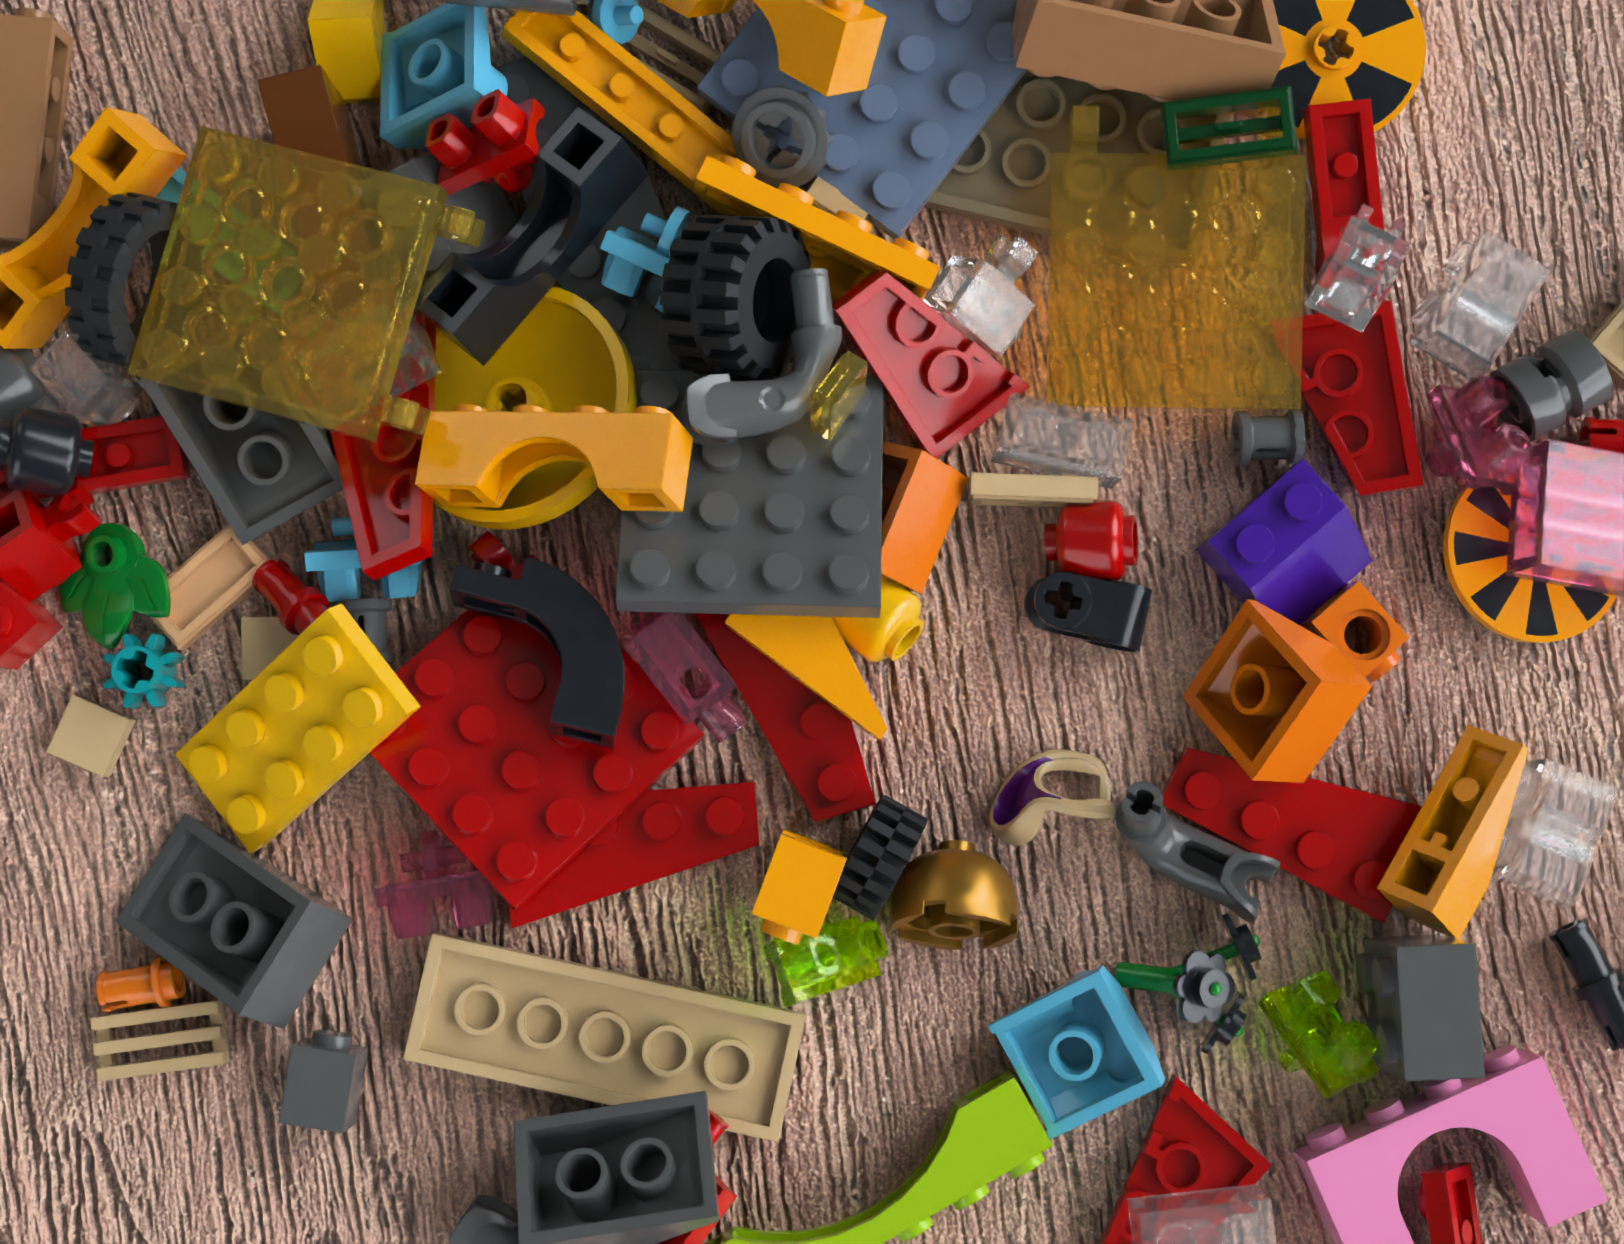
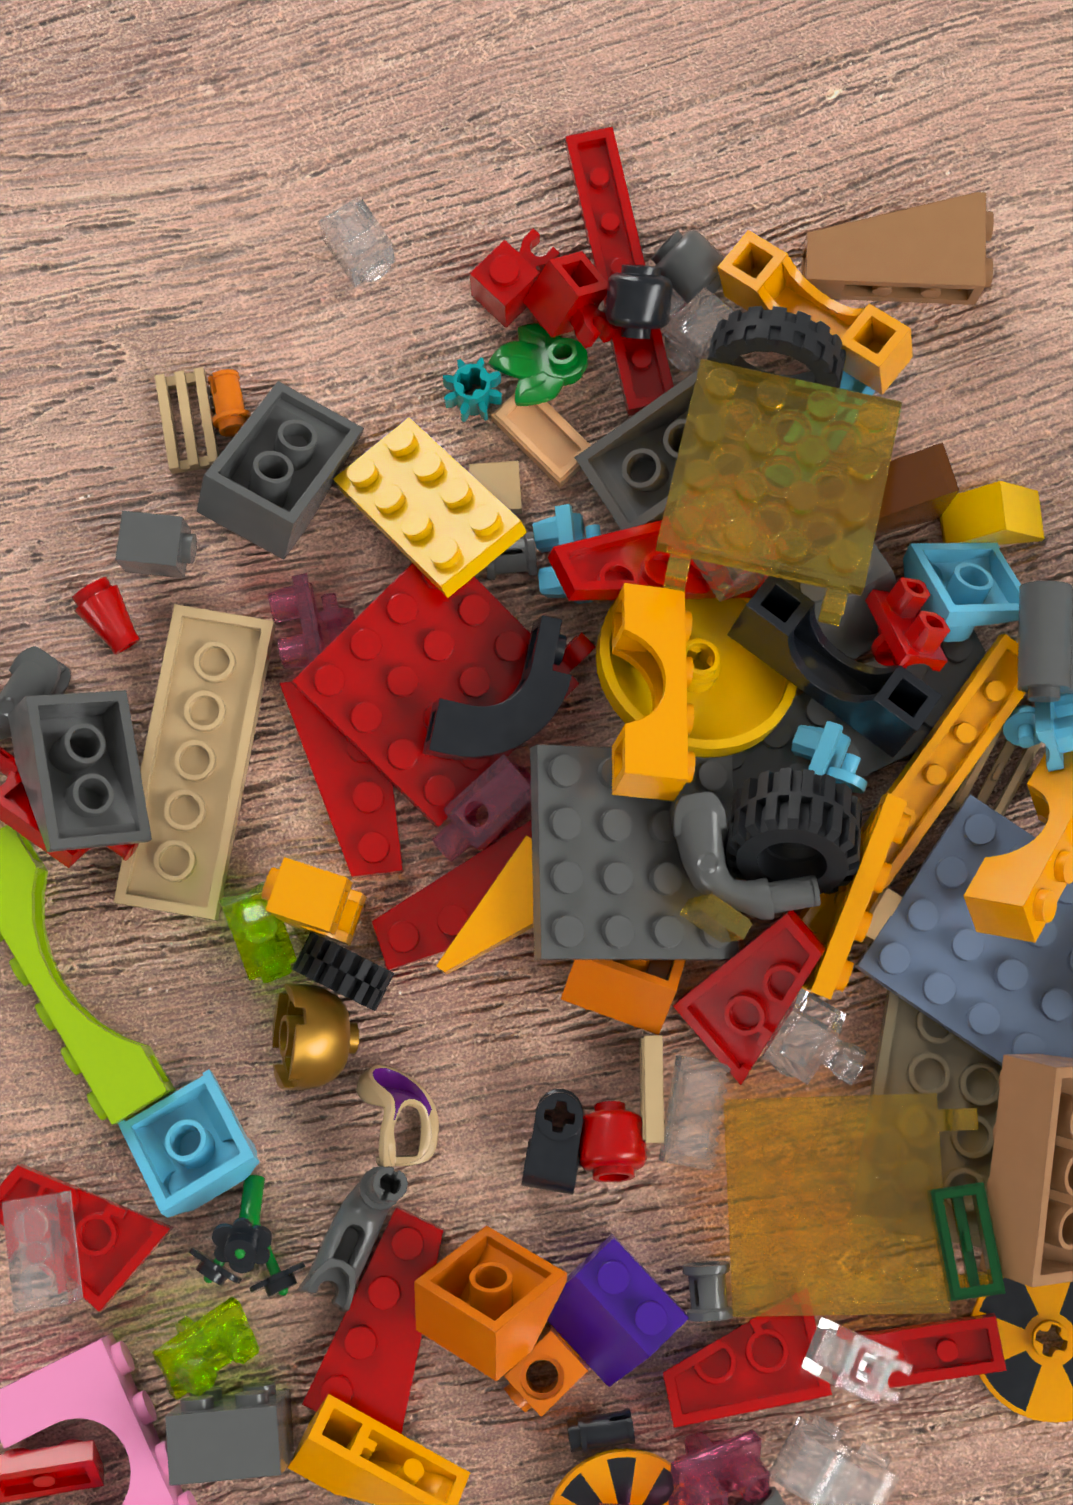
camera: 90 degrees right, 5 degrees down
tan tile [46,694,136,777] -> none
red pin [252,559,329,635] -> none
dark grey gear [732,84,833,189] -> none
yellow head [832,577,924,662] -> none
none -> red cone [72,577,140,655]
none -> black pin [566,1408,635,1456]

